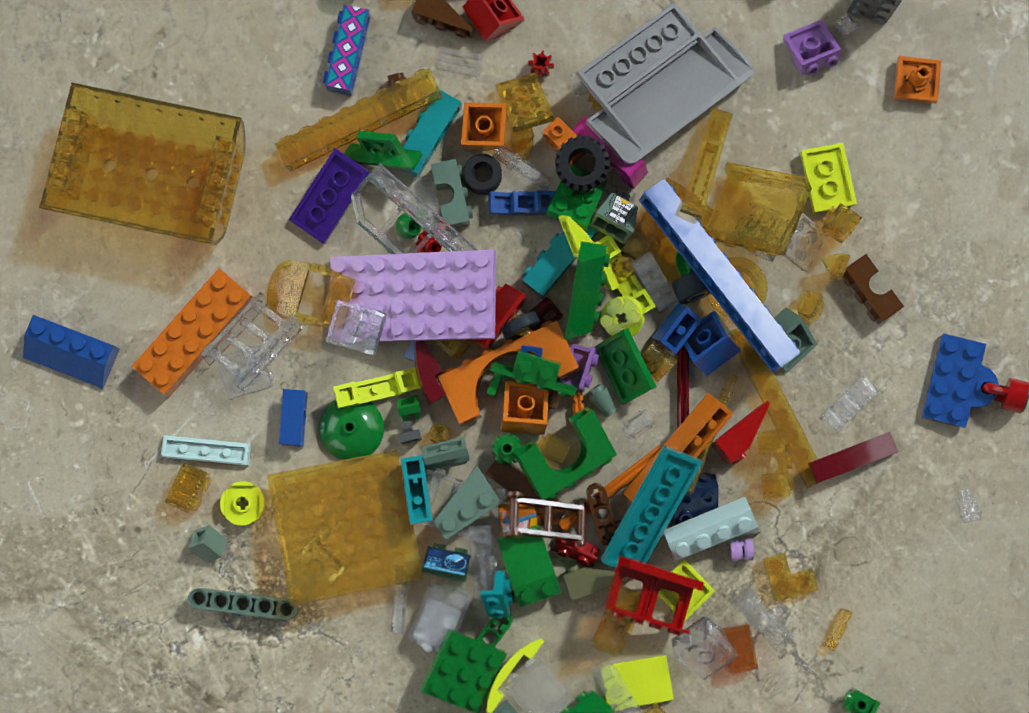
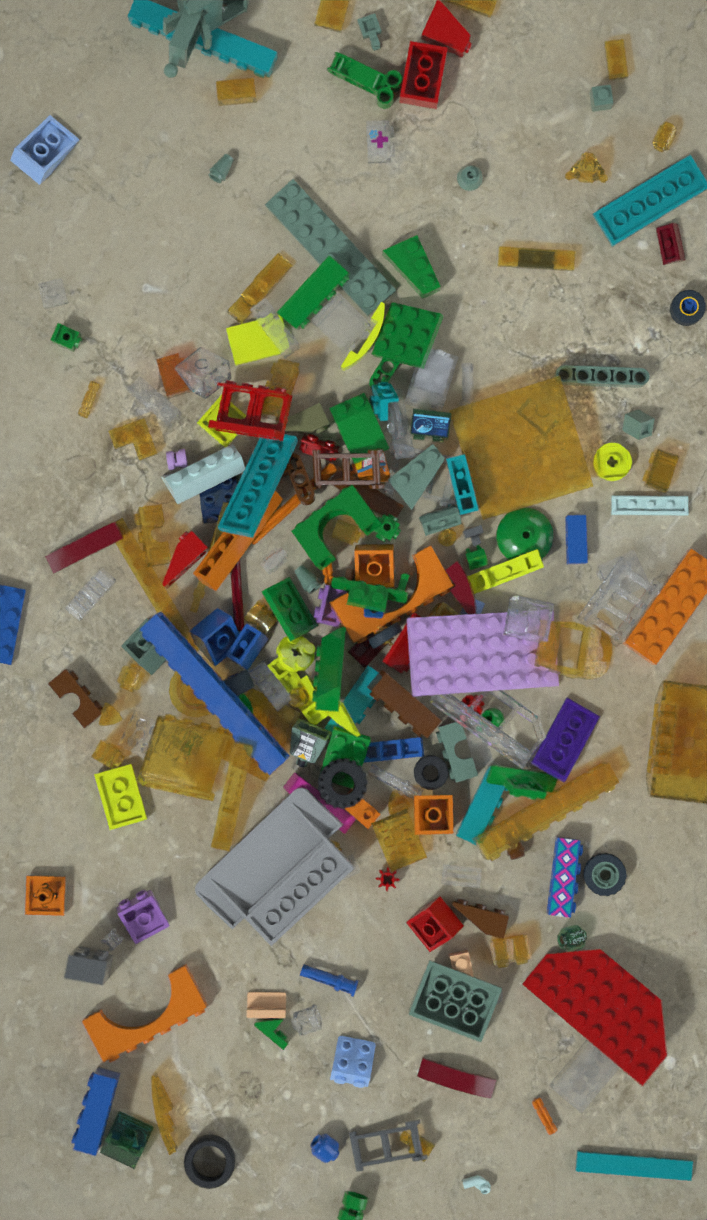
camera: 170 degrees right, 5 degrees up
none -> reddish brown brick [367,670,442,738]
none -> black wheel [583,853,627,897]
none -> black wheel [670,290,706,326]

